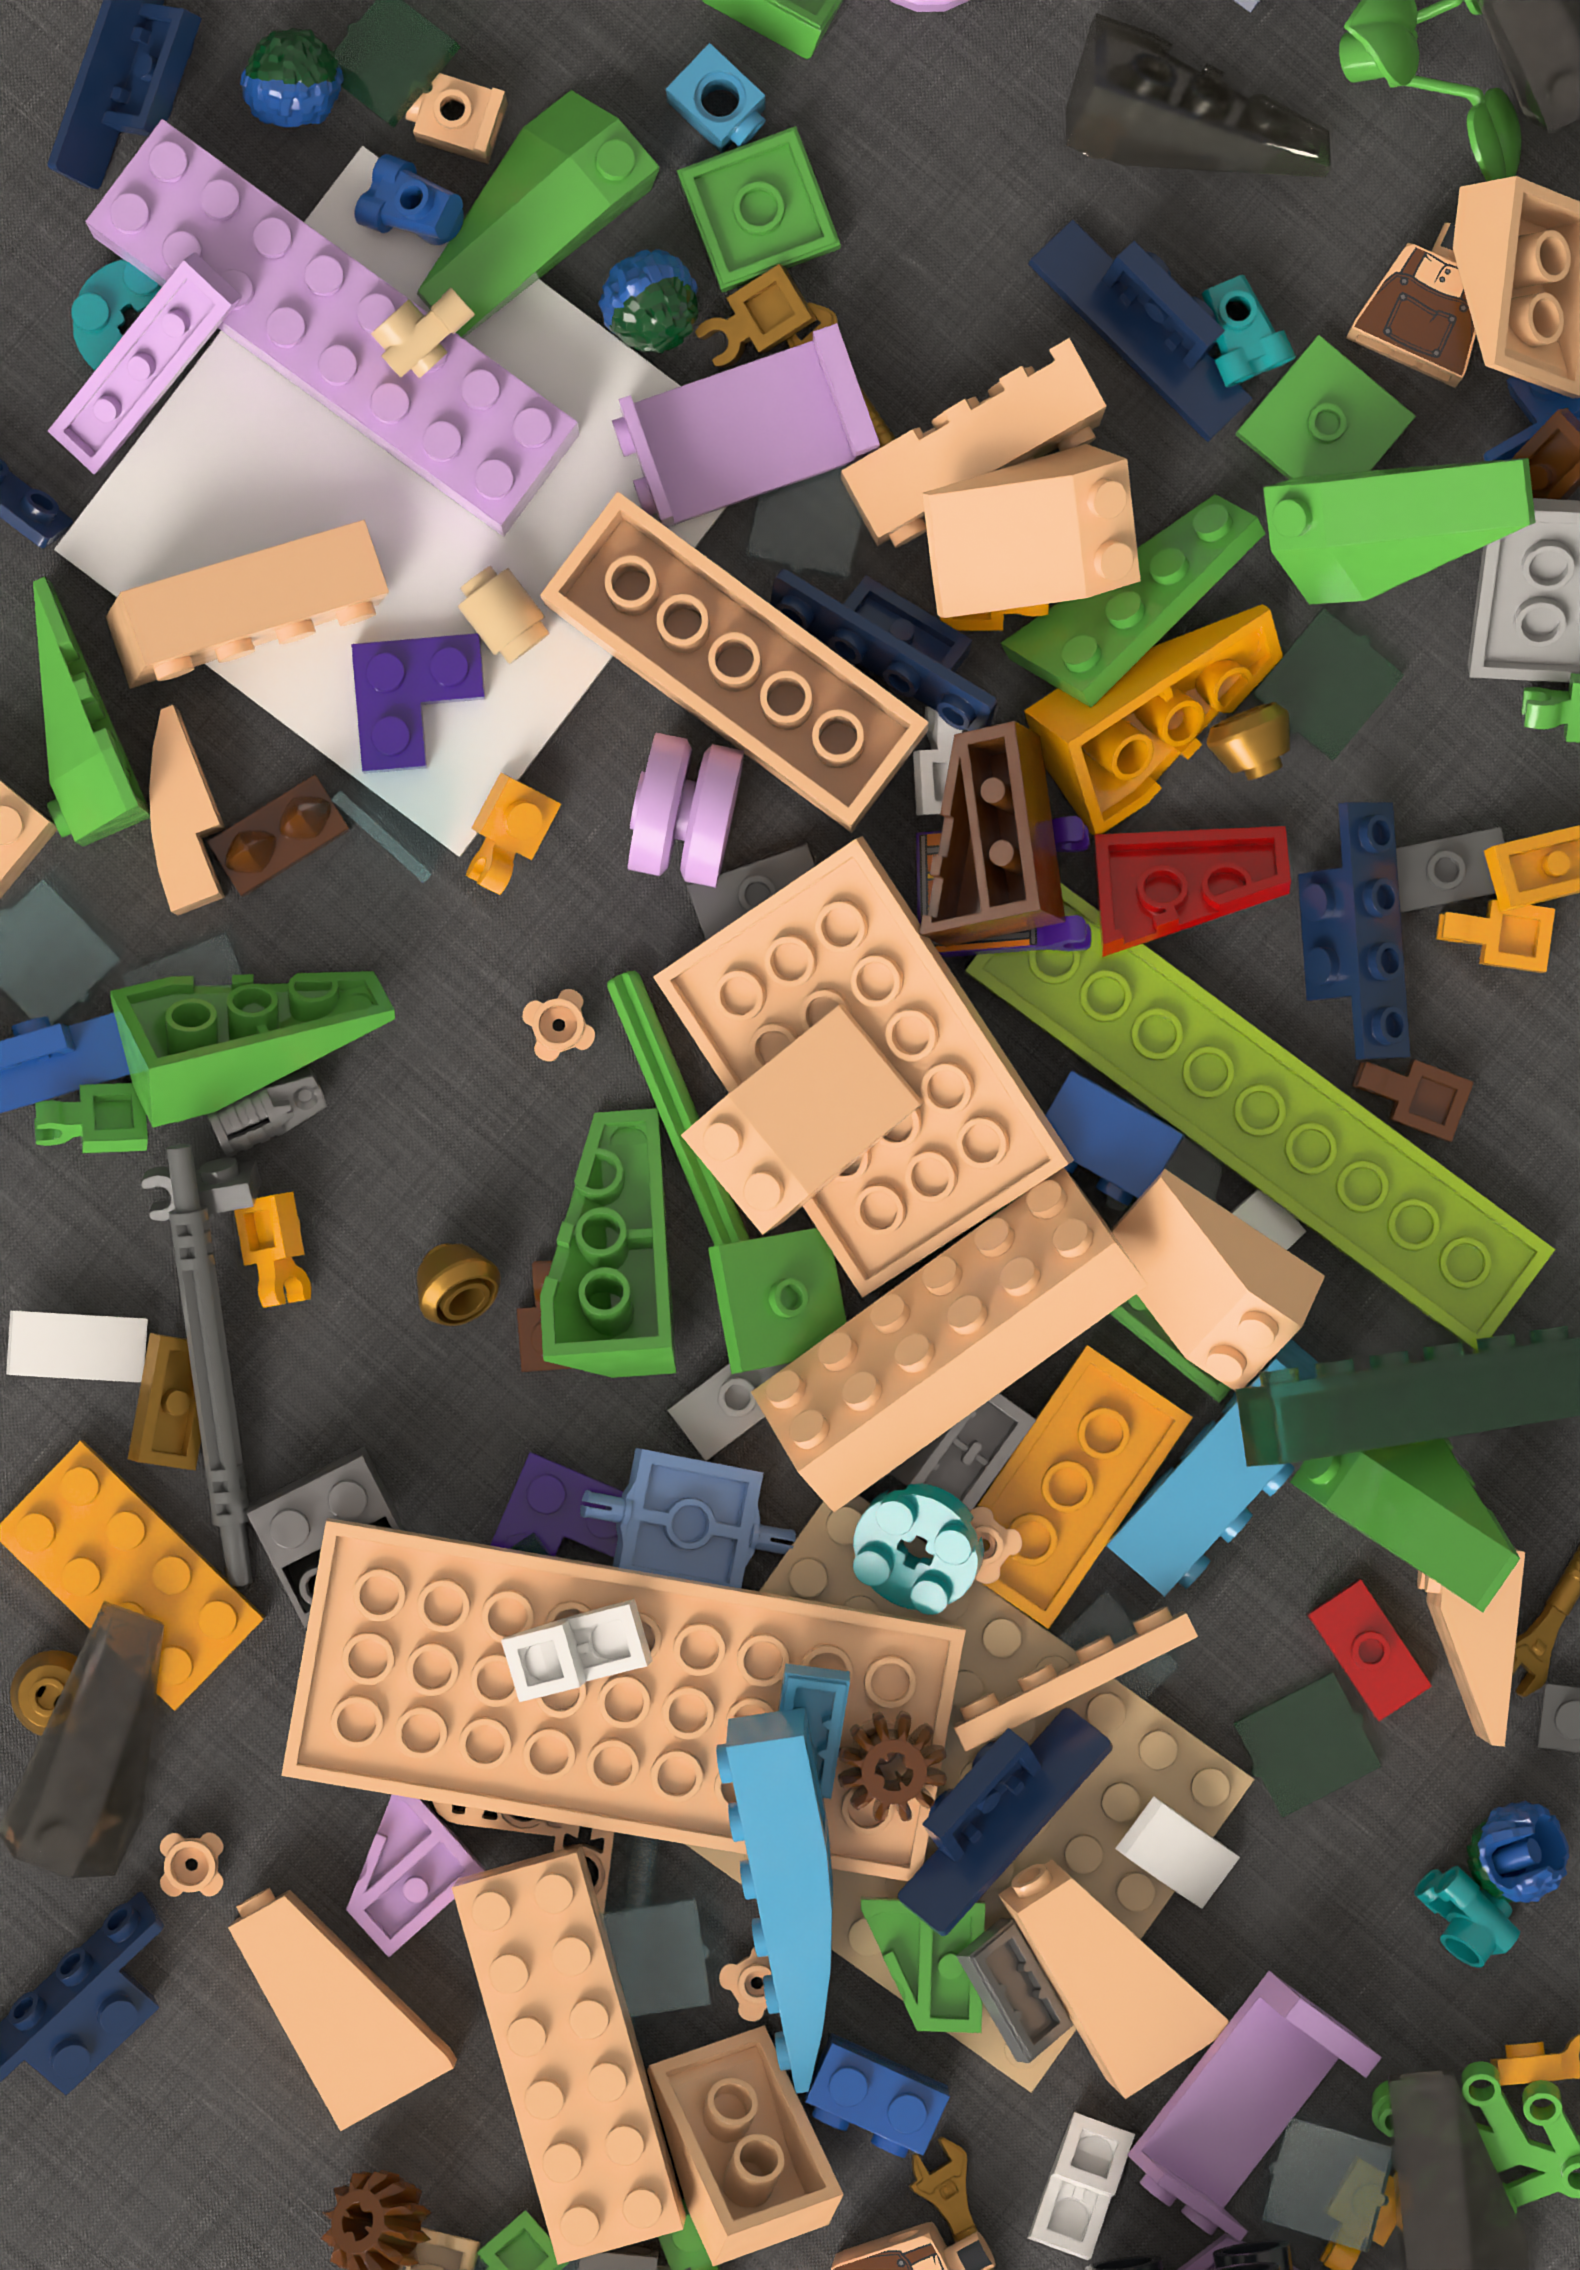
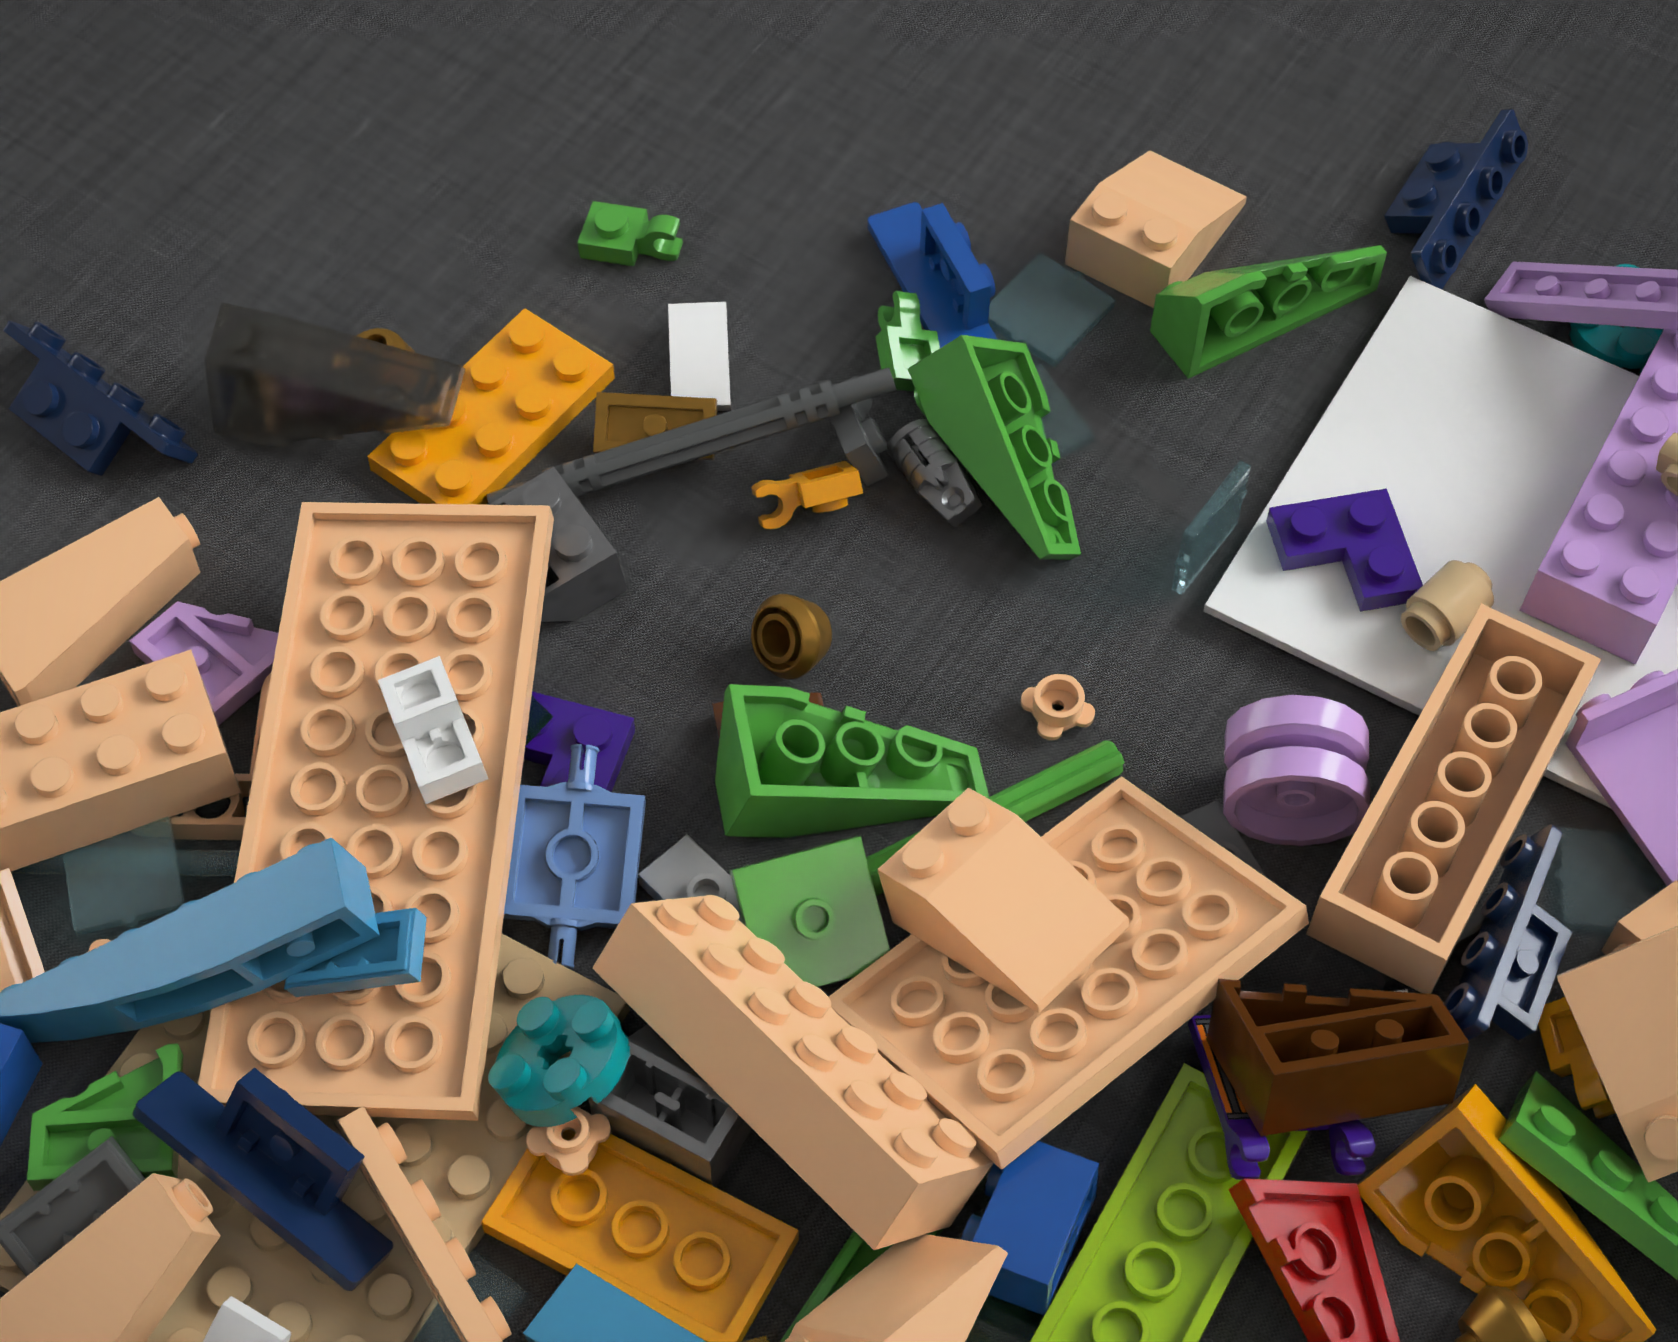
camera: 85 degrees right, 30 degrees down
light nougat wedge [106,519,389,689] -> none
light nougat slope [149,705,226,916] -> none
light nougat plate [160,1832,224,1897] -> none
reddish brown tile [207,774,350,897] -> none
light orange plate [466,772,561,895] -> none
reddish brown gear [838,1711,947,1822] -> none

